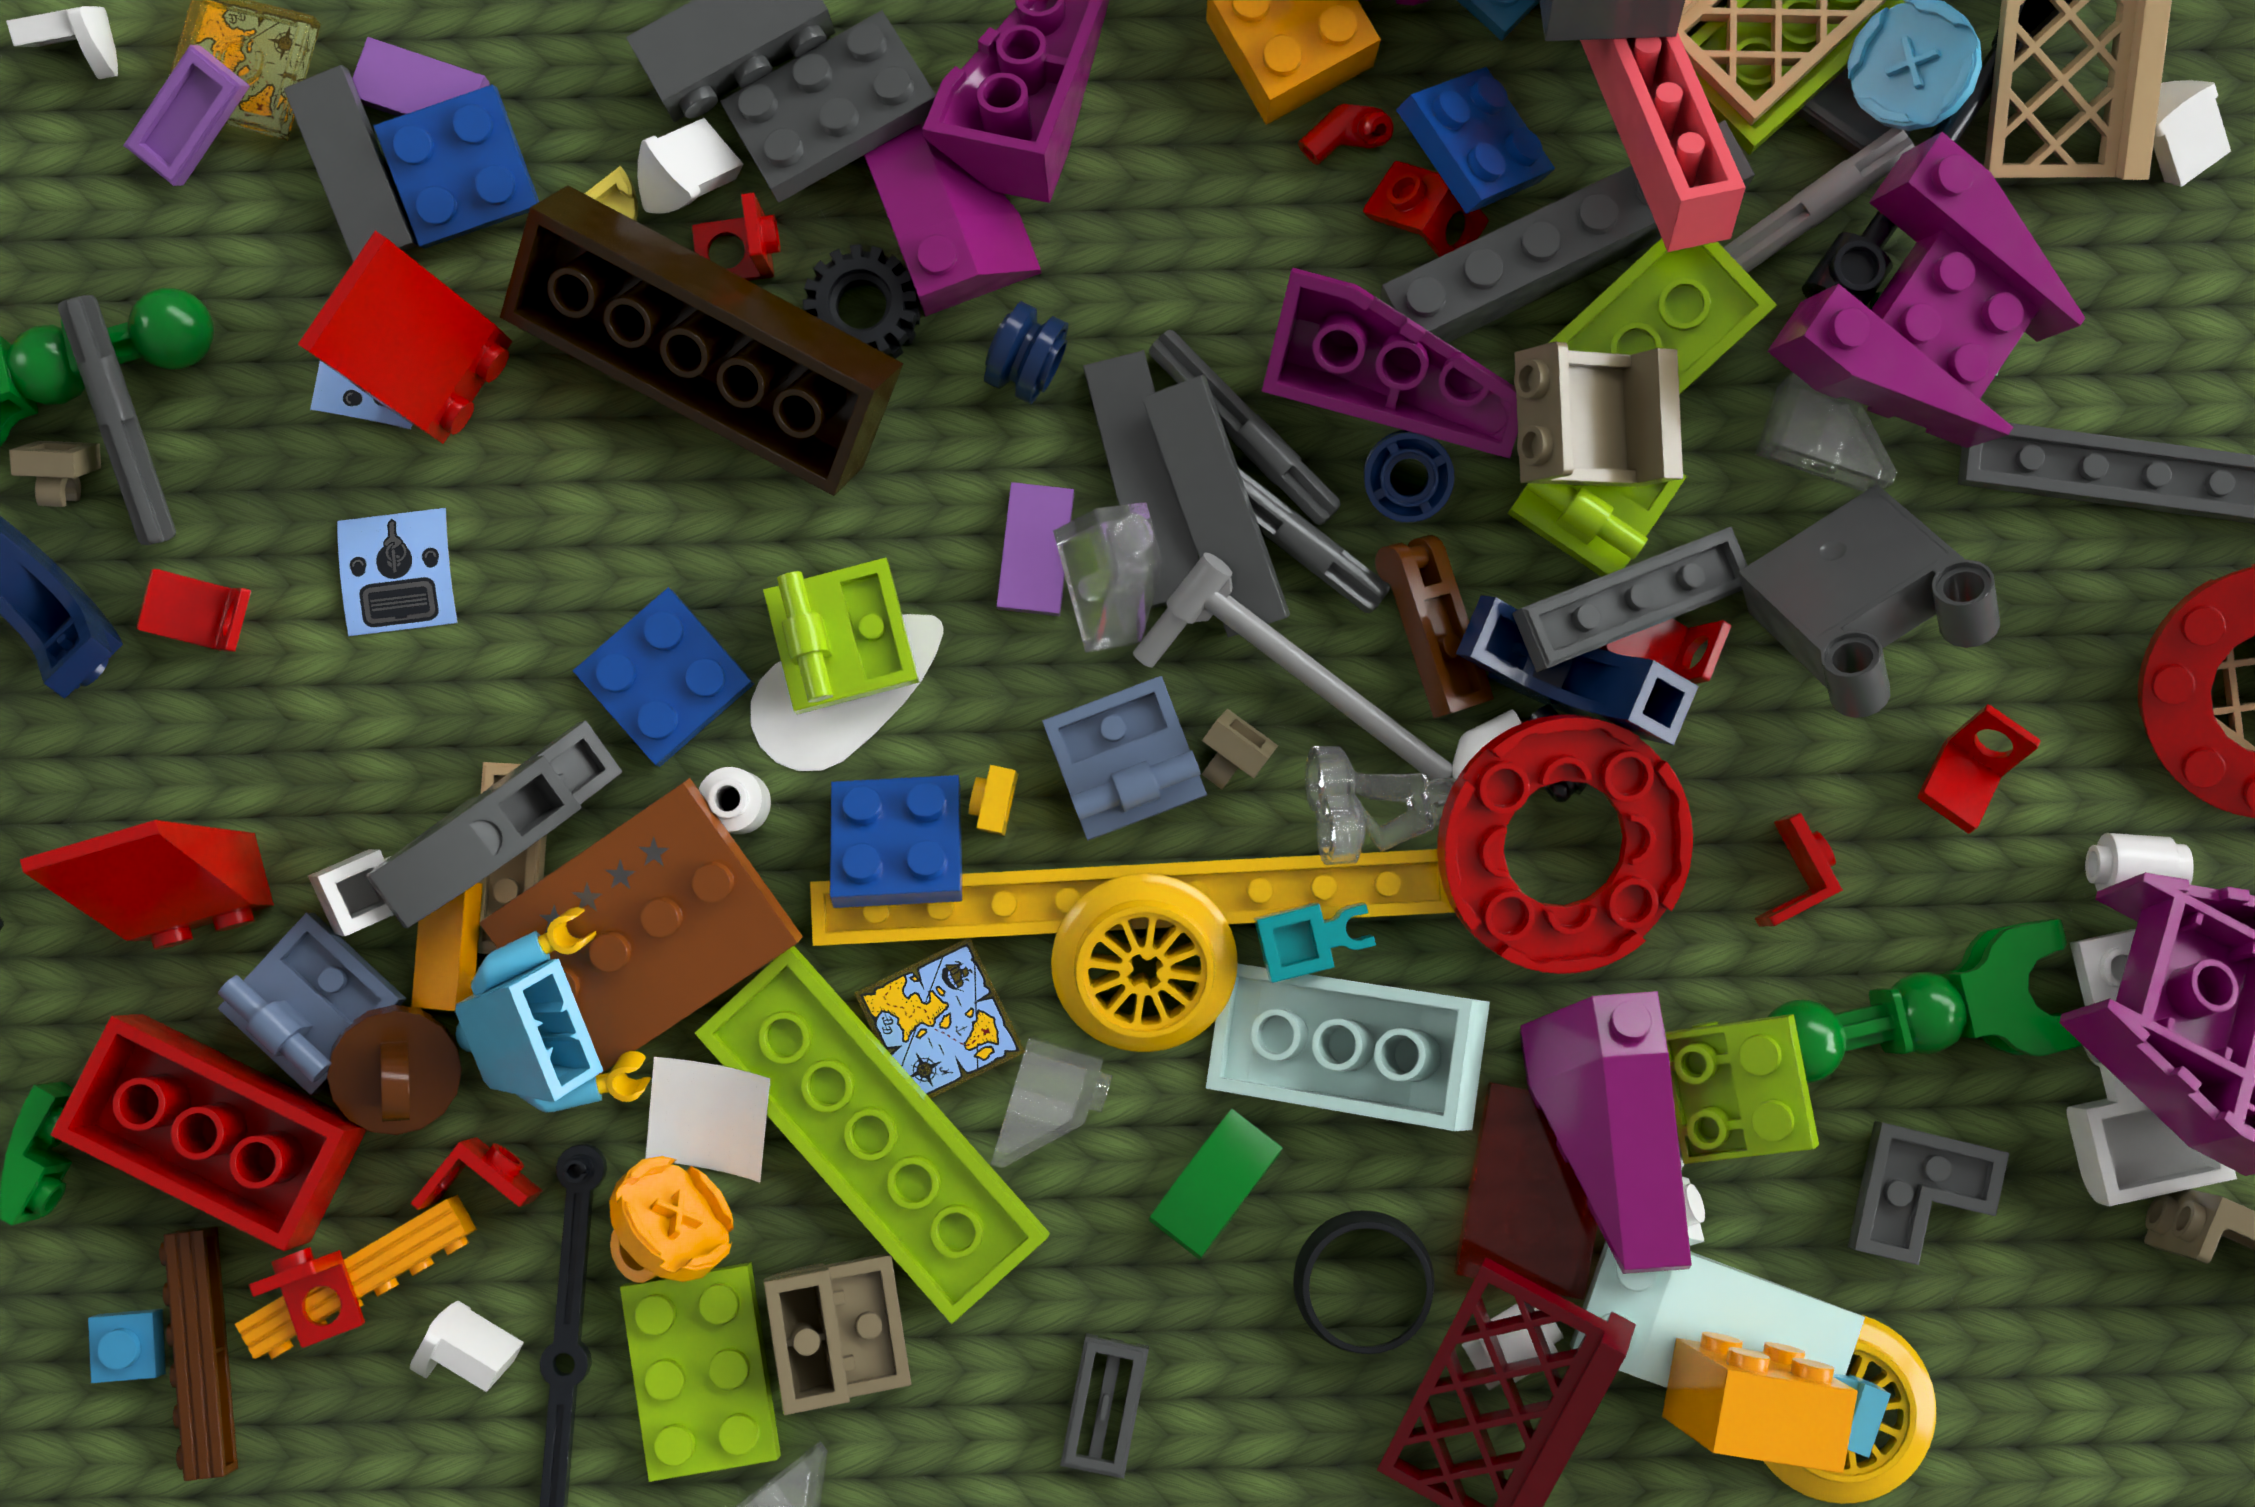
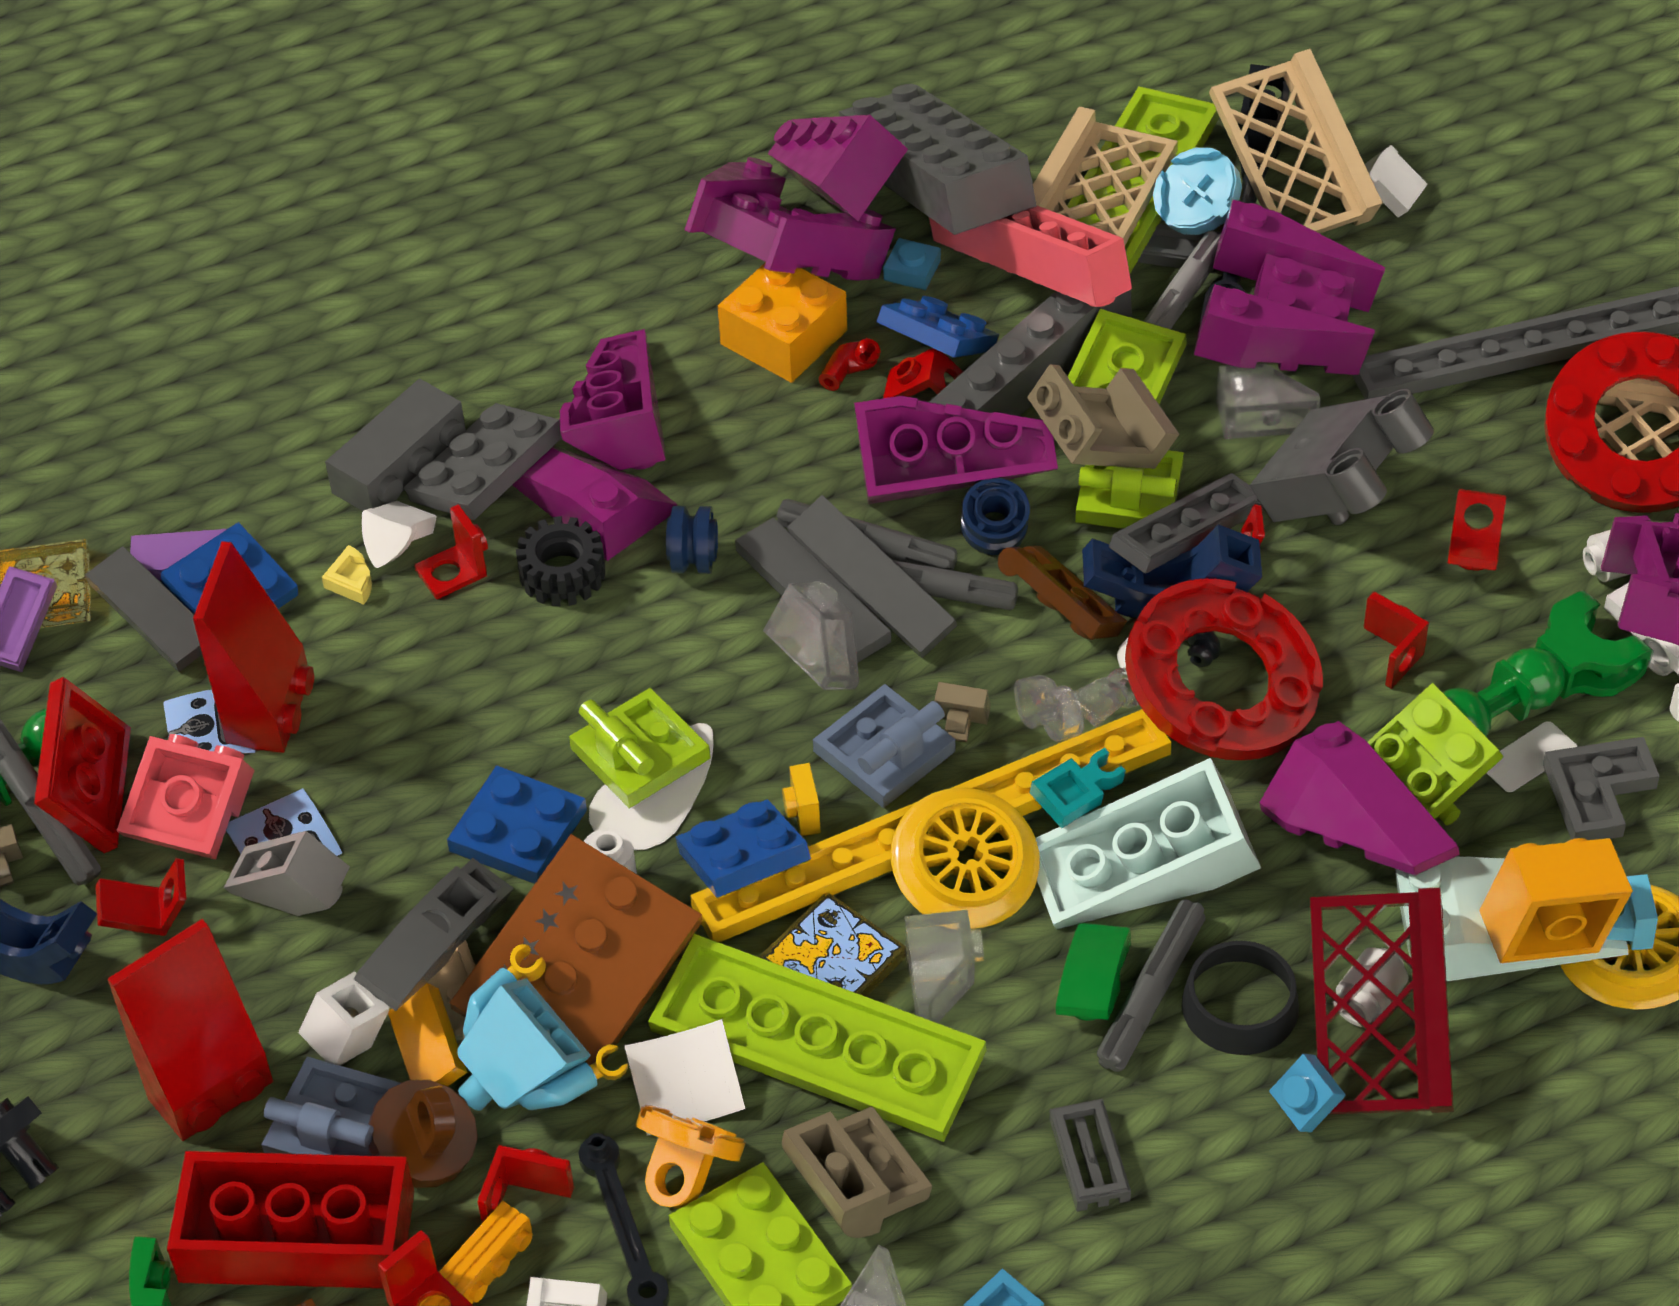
camera: 25 degrees left, 35 degrees down
dark brown brick [500,185,903,496] -> none
medium lavender tile [996,482,1074,616] -> none
light grey bar [1133,552,1453,787] -> none
clear red tile [1454,1082,1598,1300] -> none
none -> red tile [34,677,131,853]
none -> coral plate [117,734,255,860]
none -> light grey slope [224,831,350,916]
none -> dark grey axle [1097,899,1205,1072]
none -> dark azure plate [1269,1054,1346,1133]
none -> white sticker [1487,721,1577,792]

